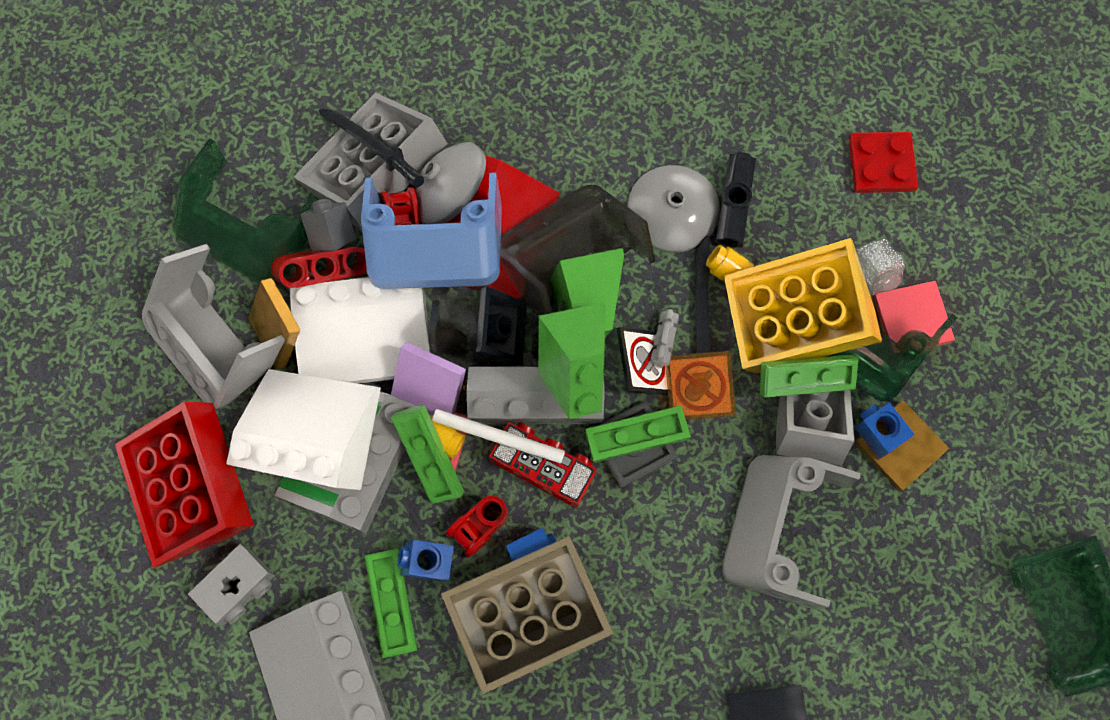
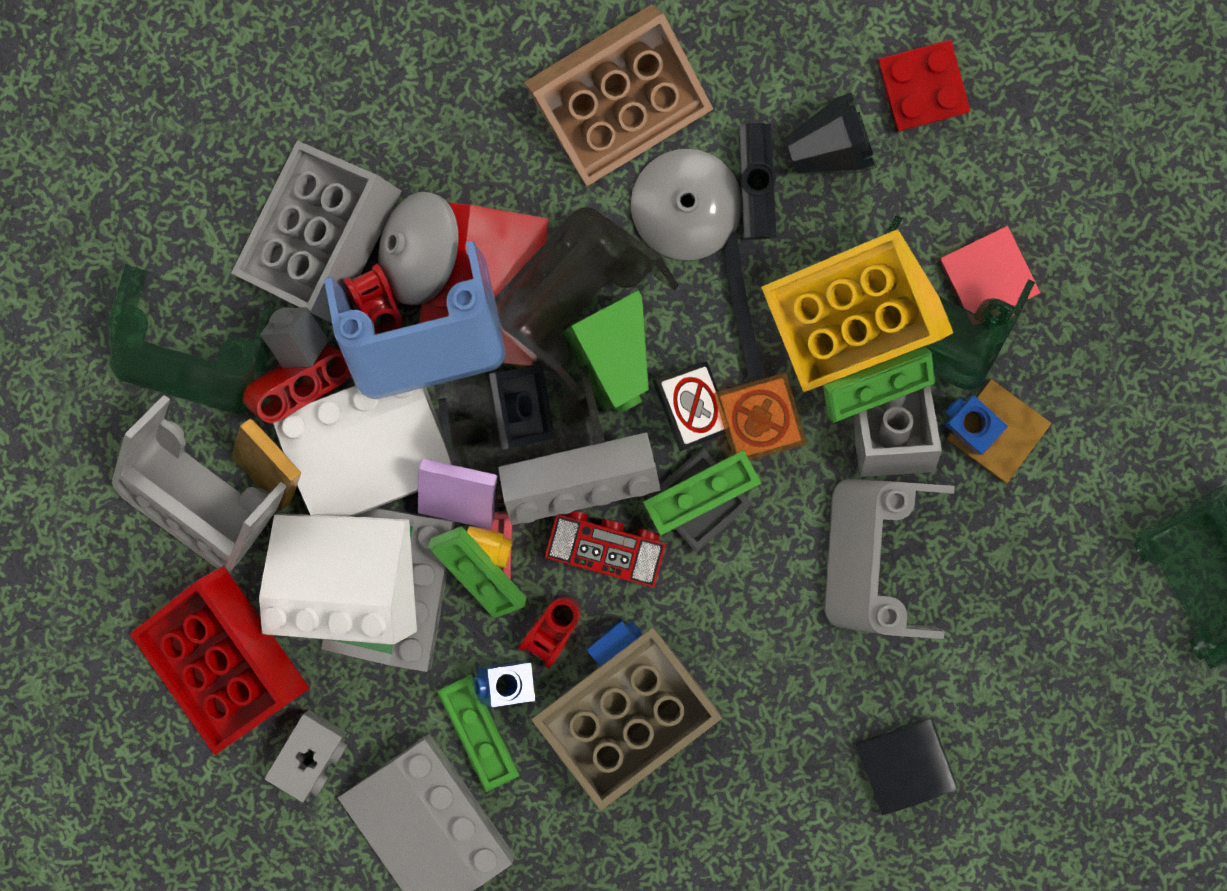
camera: 10 degrees left, 15 degrees up
black sword [319,109,424,188] -> none
white bar [432,409,565,464] -> none
bright green slope [539,303,606,419] -> none
light grey axle [651,309,679,368] -> none
yellow brick [706,245,754,283] -> none
clear brick [856,238,905,295] -> none
none -> medium nougat slope [524,4,713,187]
none -> black cone [782,93,877,174]

